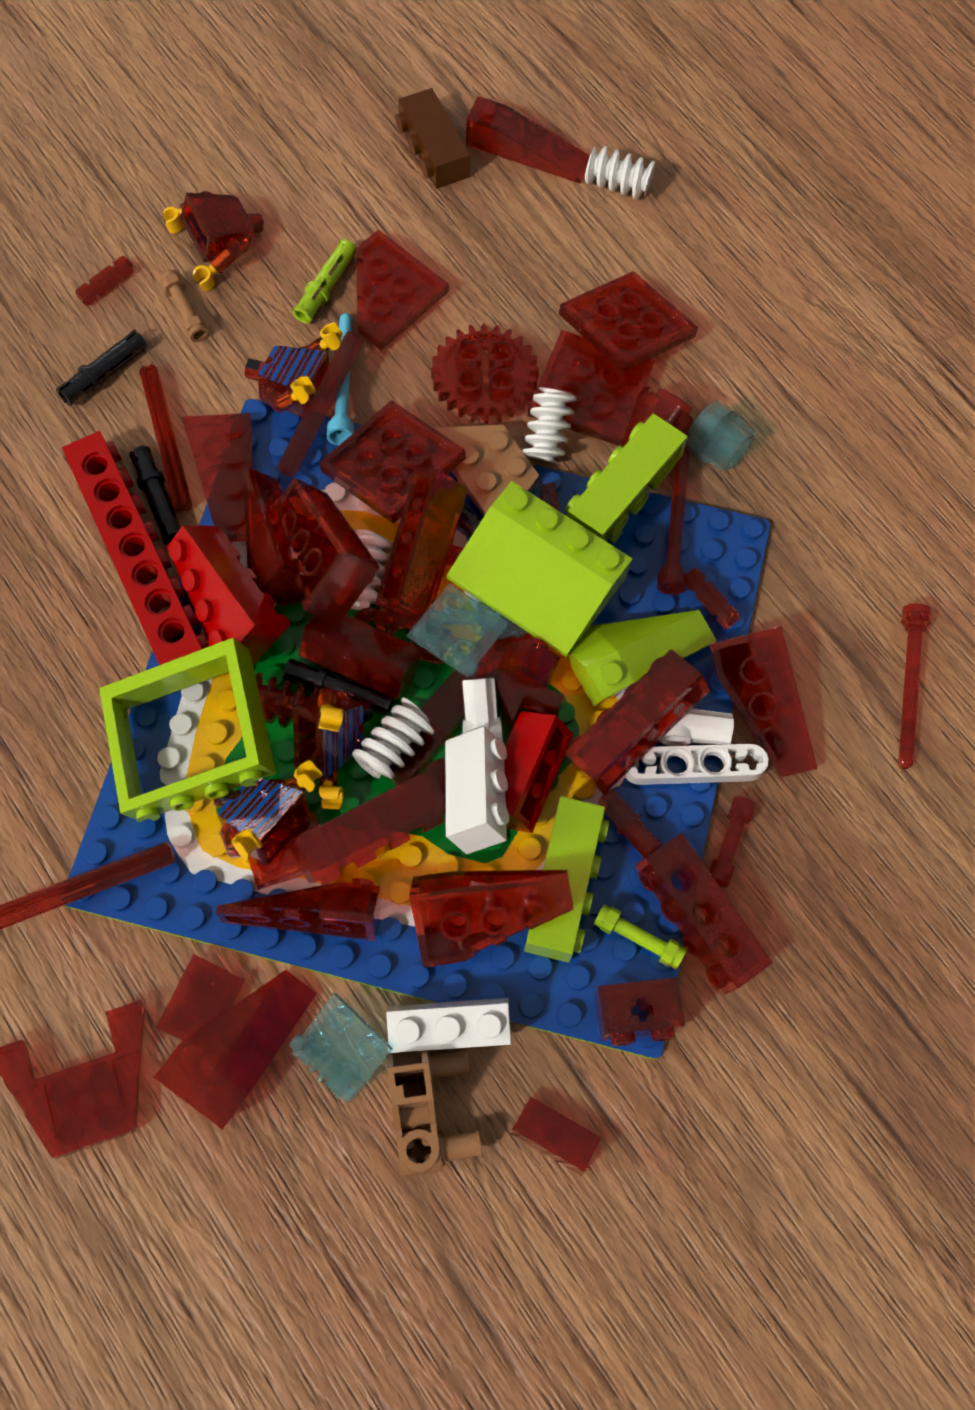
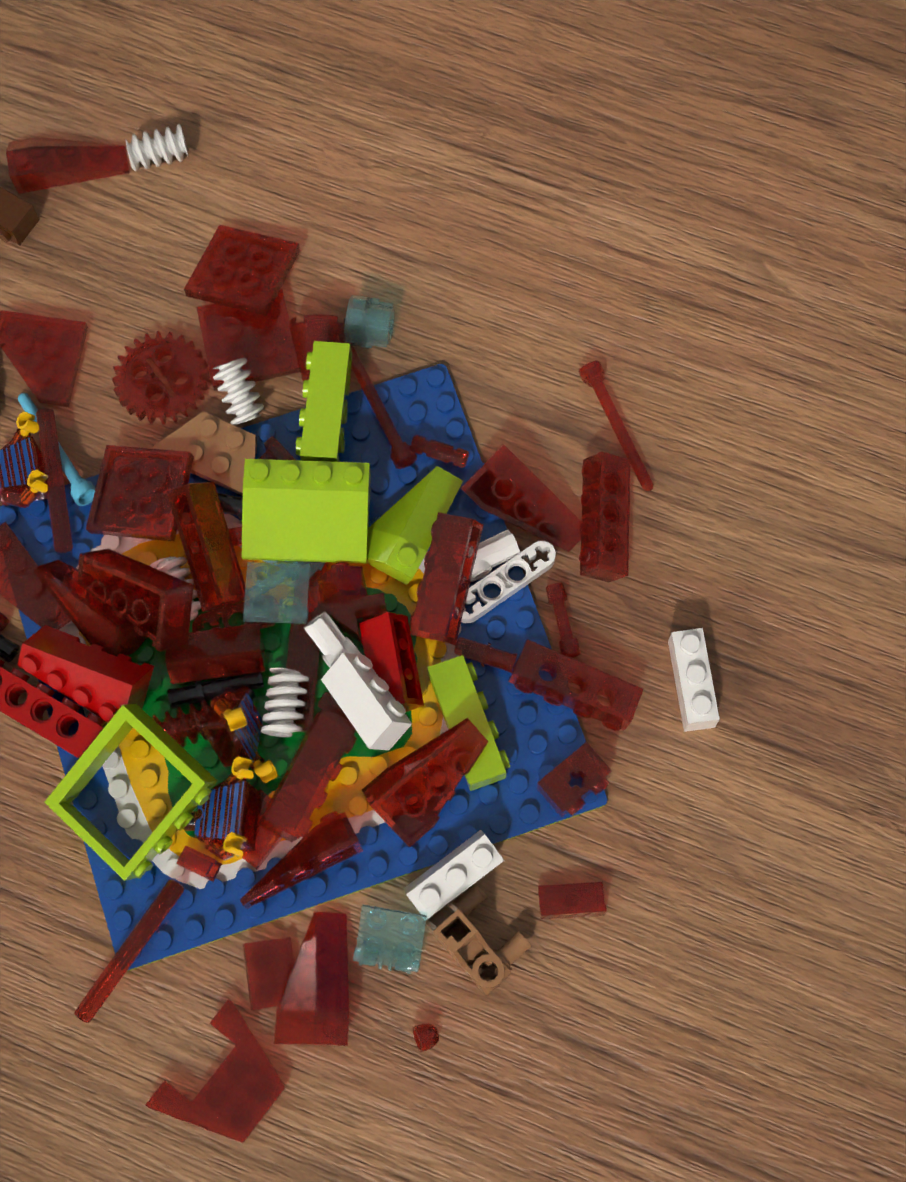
camera: 25 degrees left, 5 degrees up
lime bar [594,904,687,970] -> none
none -> clear red piece [176,845,222,882]
none -> clear red hinge [412,1023,439,1052]
none -> clear red brick [579,451,631,583]
none -> white brick [668,628,720,732]

